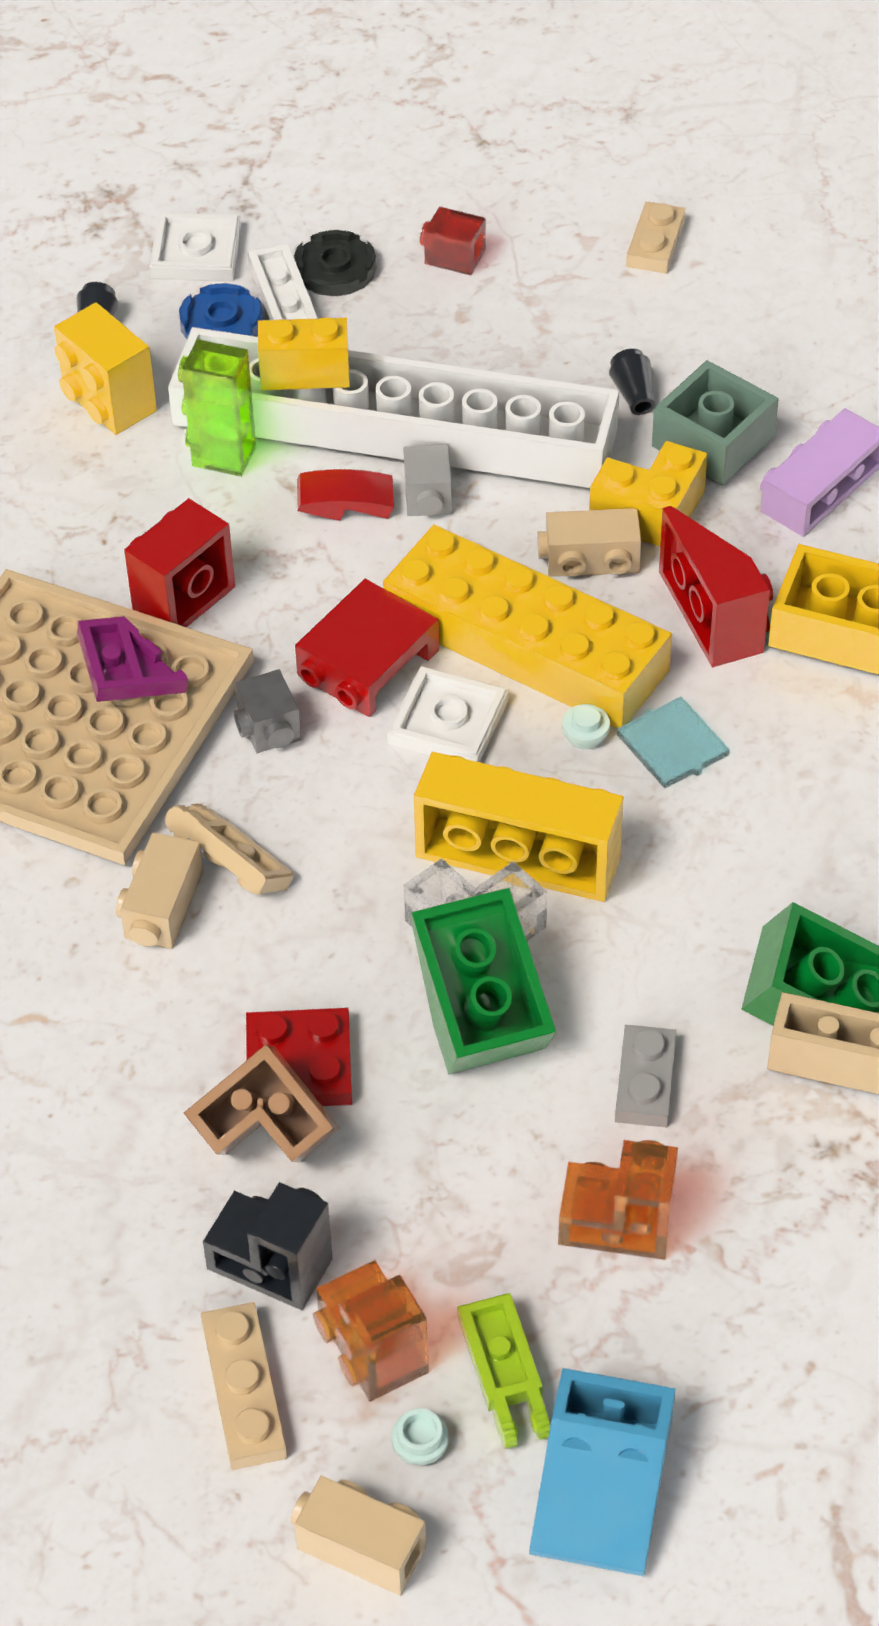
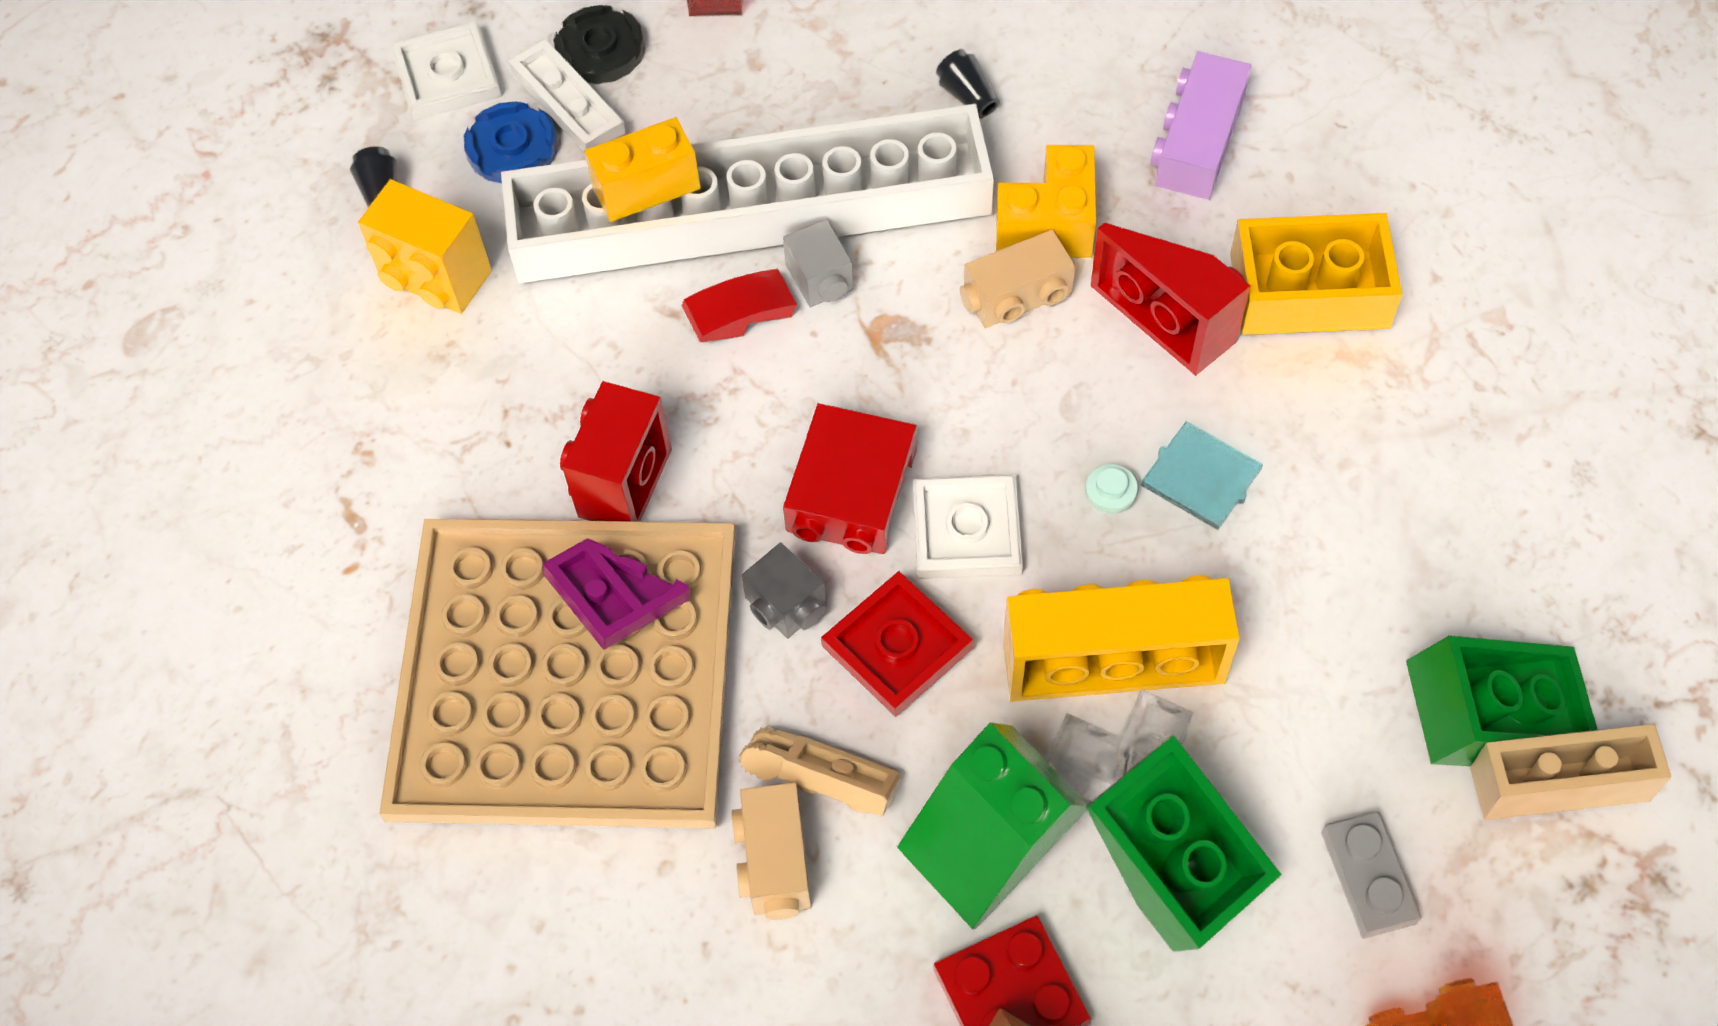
camera: 20 degrees left, 10 degrees up
clear neon green brick [178,339,256,477] -> none
yellow brick [383,524,672,731] -> none
sand green brick [652,360,779,485] -> none
none -> red plate [821,571,973,717]
none -> green slope [897,722,1089,929]

